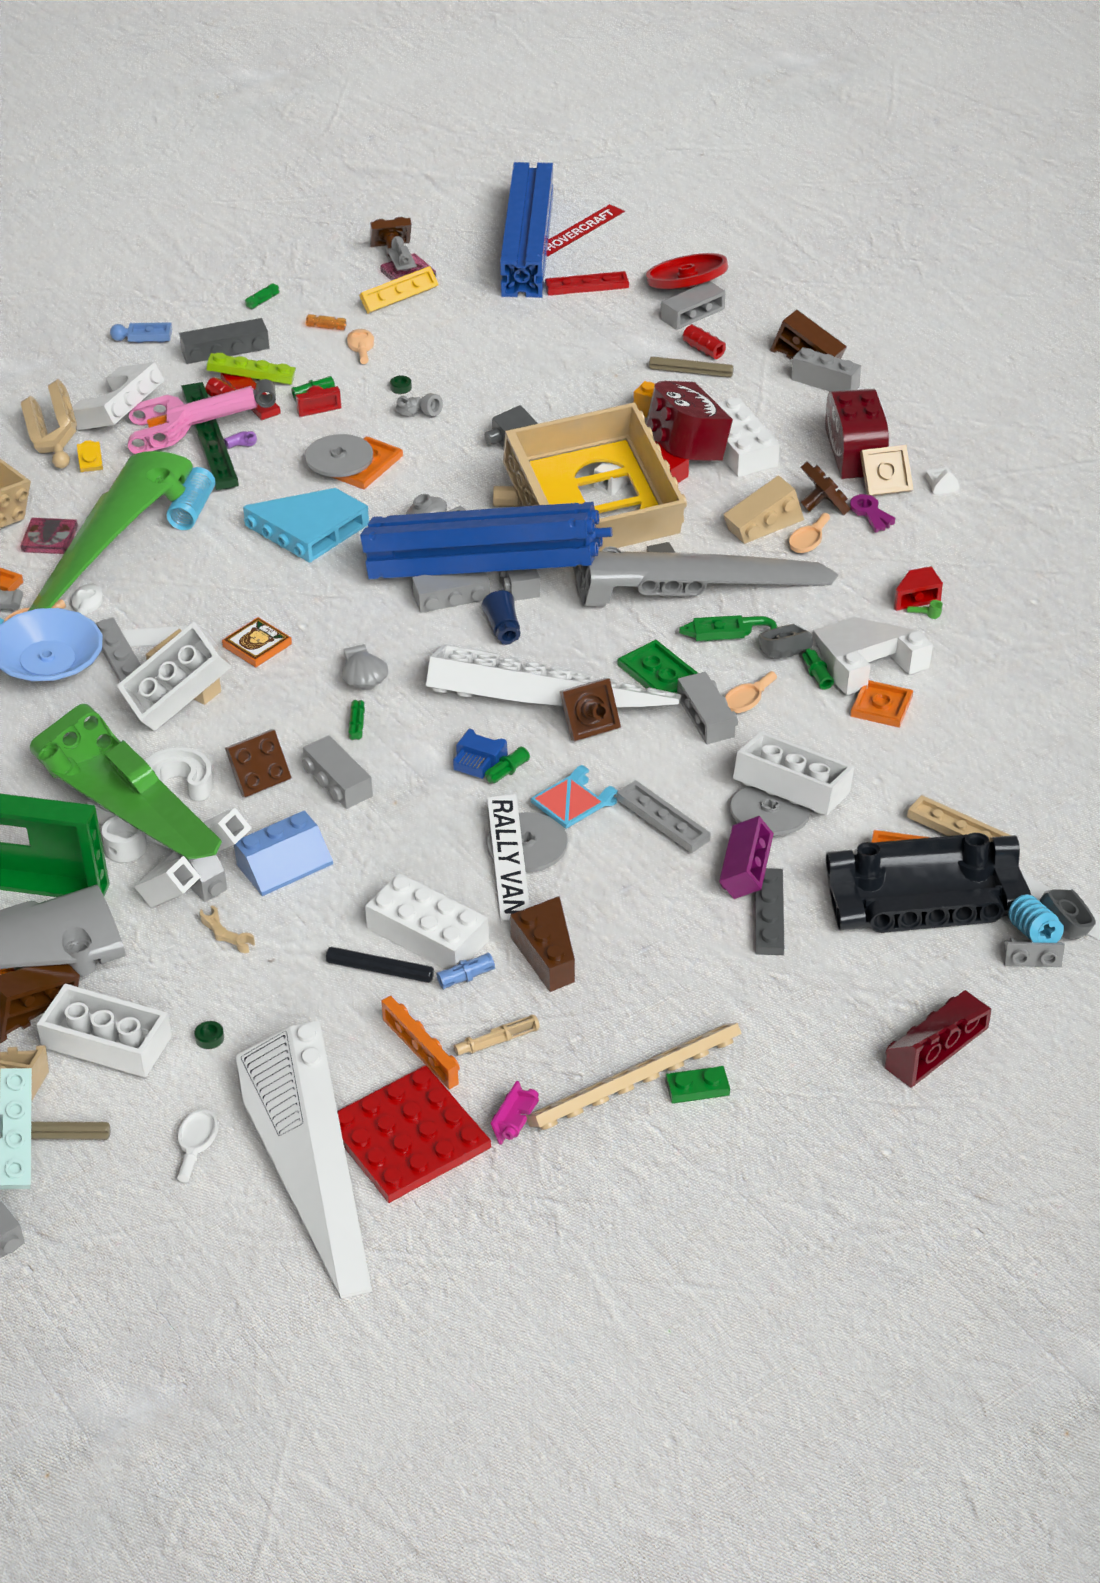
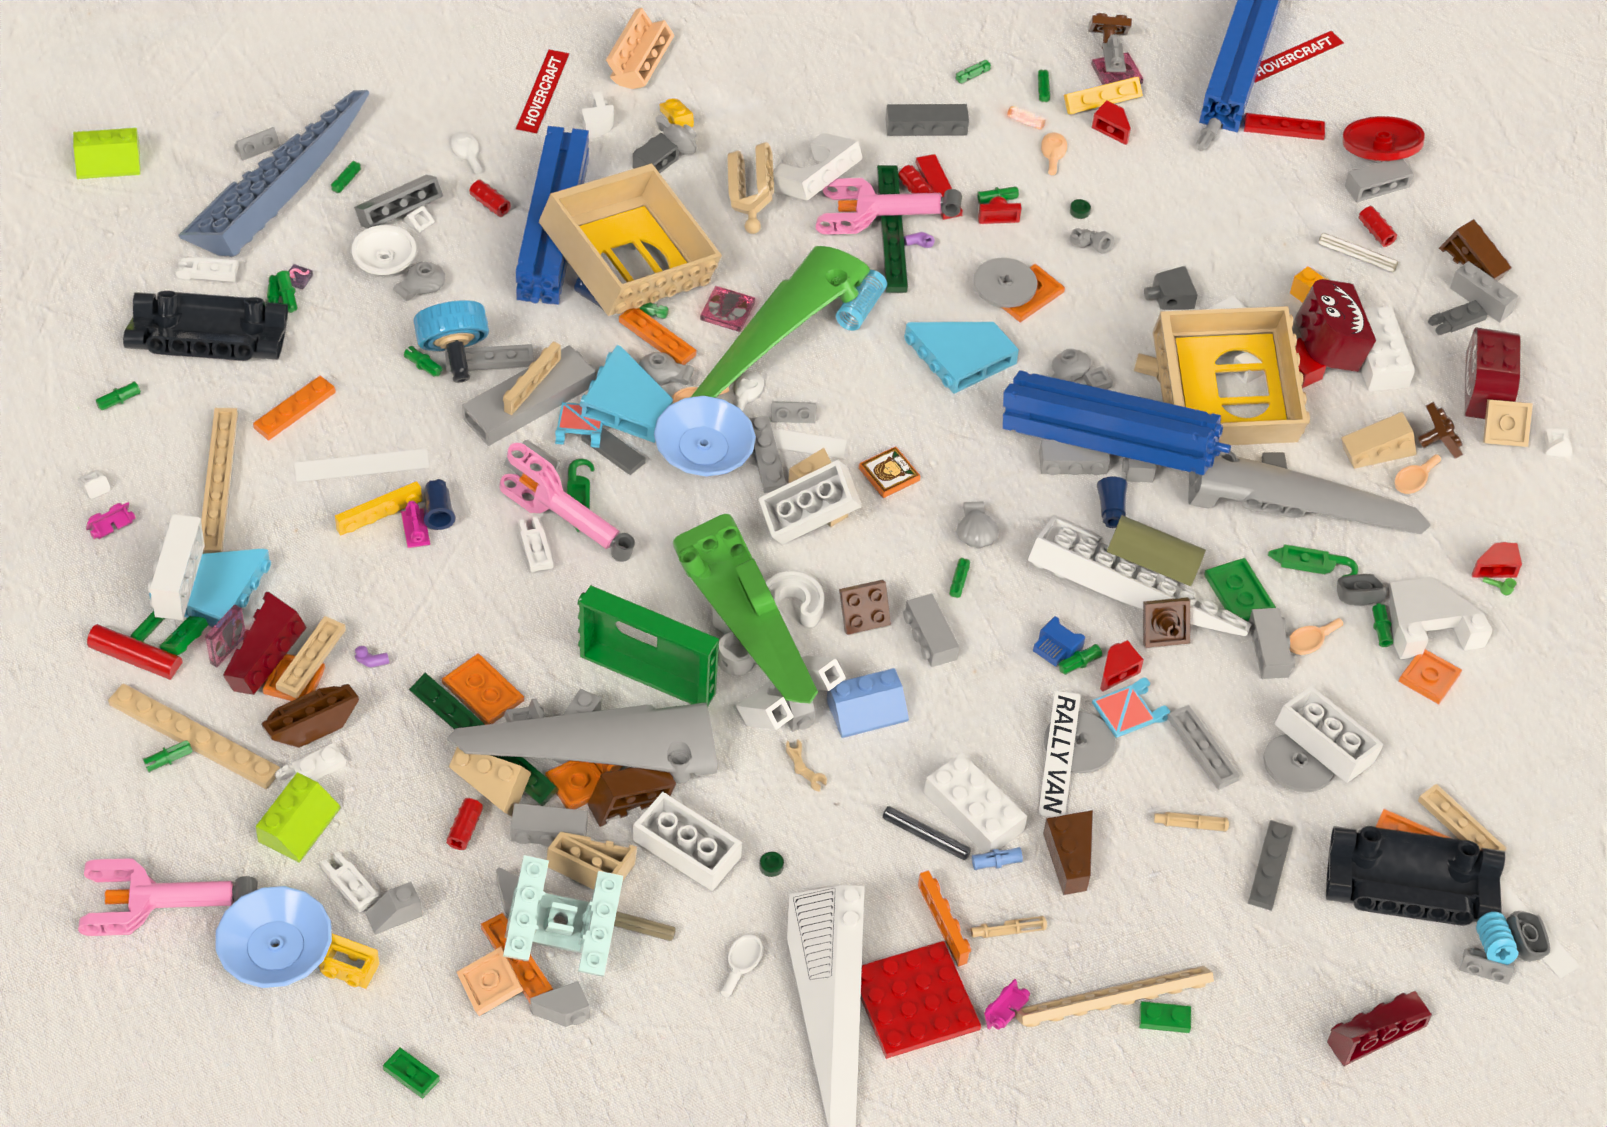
camera: 10 degrees right, 10 degrees up
yellow bracket [77,440,103,472] -> none
medium blue plate [110,322,172,343] -> none
lime plate [207,353,296,385] -> none
magenta brick [719,816,774,899] -> none
magenta piece [850,494,896,533] -> none
none -> light grey hinge [771,401,816,423]
none -> green axle [1037,69,1050,102]
none -> red slope [1092,100,1131,145]
none -> red slope [1100,640,1144,692]
none -> olive brick [1106,515,1206,586]
none -> tan piece [1154,812,1229,832]
none -> light grey axle [1196,118,1221,151]
none -> dark grey hinge [1428,300,1488,335]

